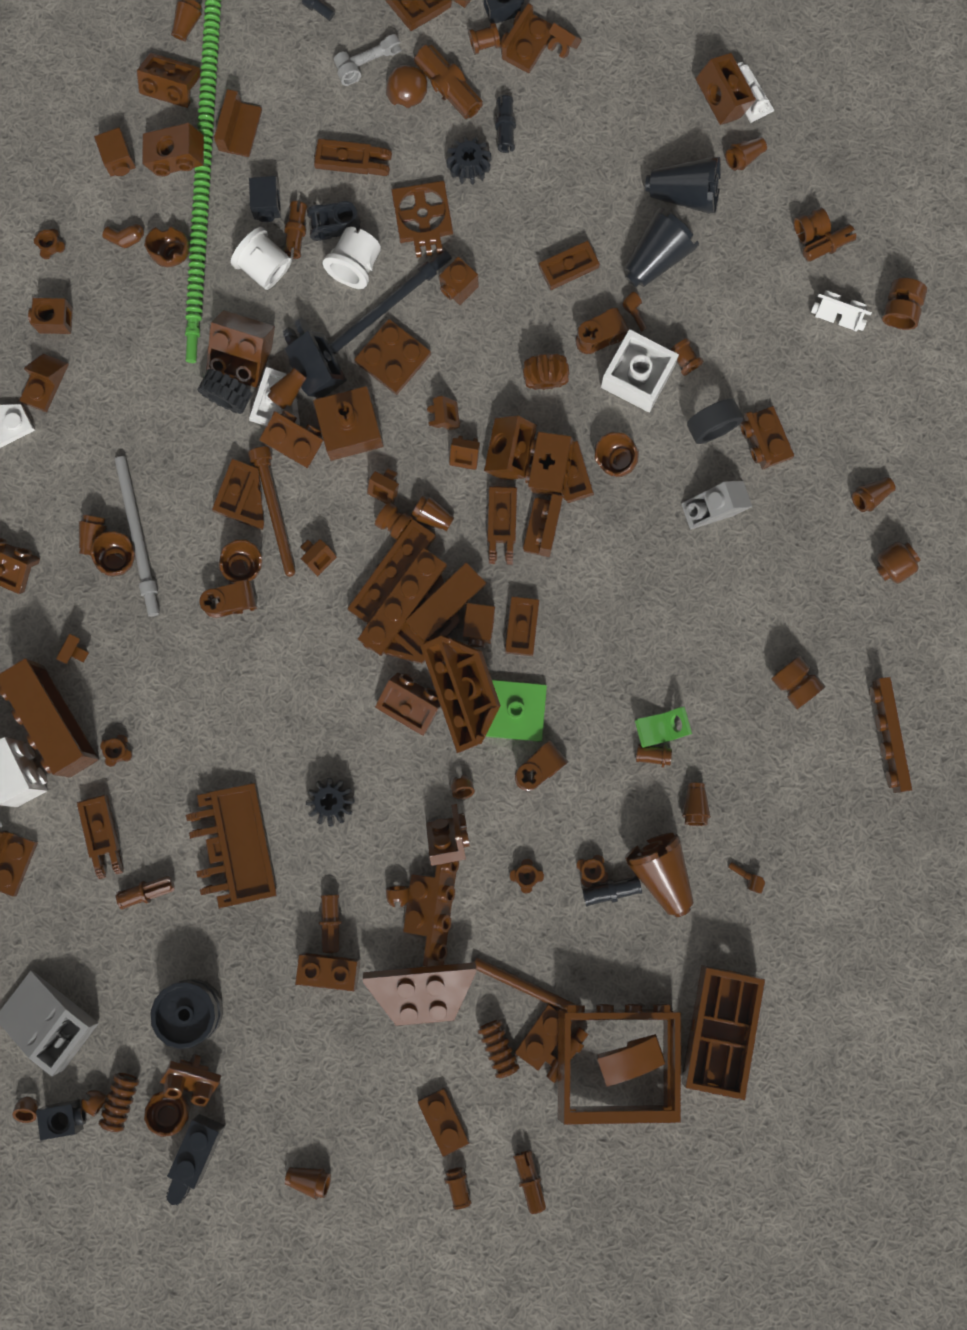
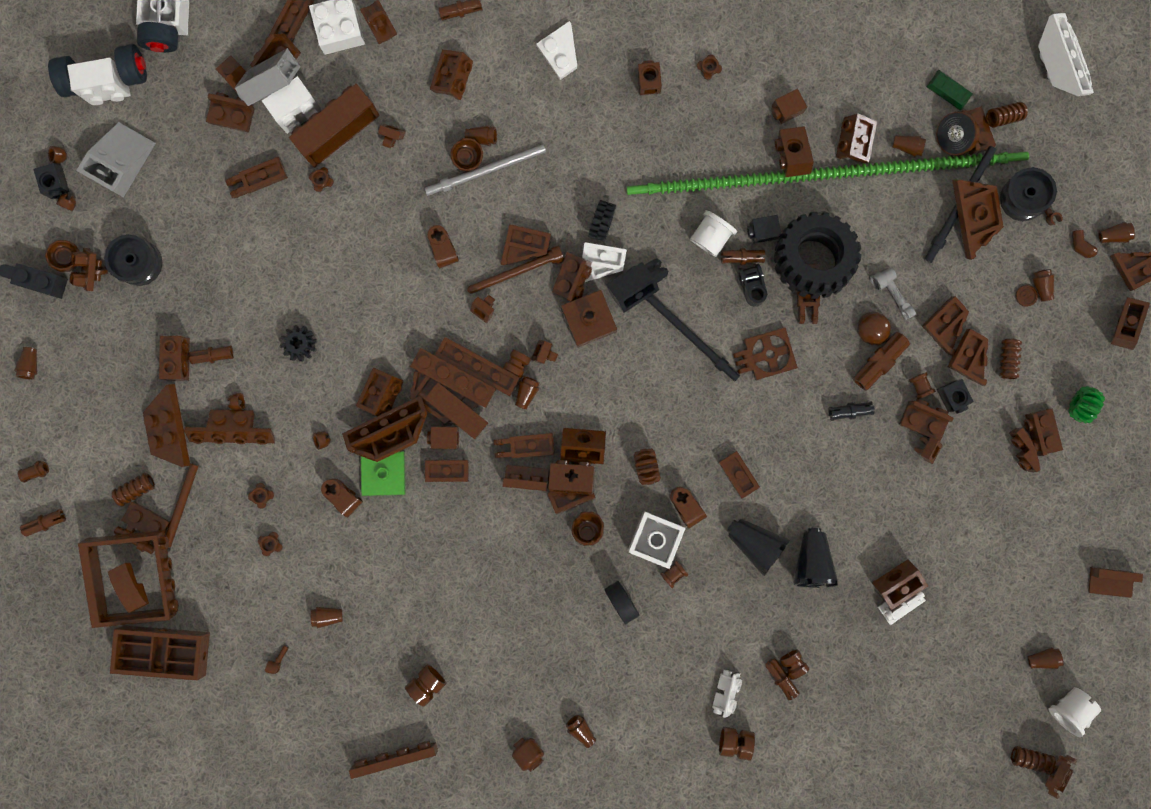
camera: 80 degrees right, 5 degrees up
reddish brown slope [19,354,69,413] -> none
reddish brown piece [98,1073,139,1132] -> none
reddish brown arm [102,224,144,248] -> none
reddish brown axle [116,876,175,910] -> none
reddish brown hair [144,226,190,267] -> none
reddish brown hinge [186,783,277,909] -> none
reddish brown slope [206,310,275,388] -> none
reddish brown panel [214,89,262,157] -> none
reddish brown hair [219,540,262,583] -> none
reddish brown cone [267,368,307,410] -> none
white piece [323,227,381,289] -> none
reddish brown plate [354,319,431,395] -> none
reddish brown plate [418,1088,470,1157] -> none
reddish brown bracket [426,804,470,866] -> none
reddish brown tile [427,396,460,430] -> none
reddish brown brick [439,257,479,305] -> none
black gear [446,136,492,185] -> none
reddish brown tile [449,436,480,470] -> none
black pin [582,875,642,907] -> none
reddish brown hand [623,292,647,332] -> none
reddish brown cone [625,832,694,917] -> none
bright green bracket [635,706,692,747] -> none
reddish brown pin [636,744,672,768] -> none
light grey slope [682,481,752,529] -> none
reddish brown cone [725,136,767,171] -> none
reddish brown bracket [740,406,794,470] -> none
none -> black tyre [774,211,861,299]

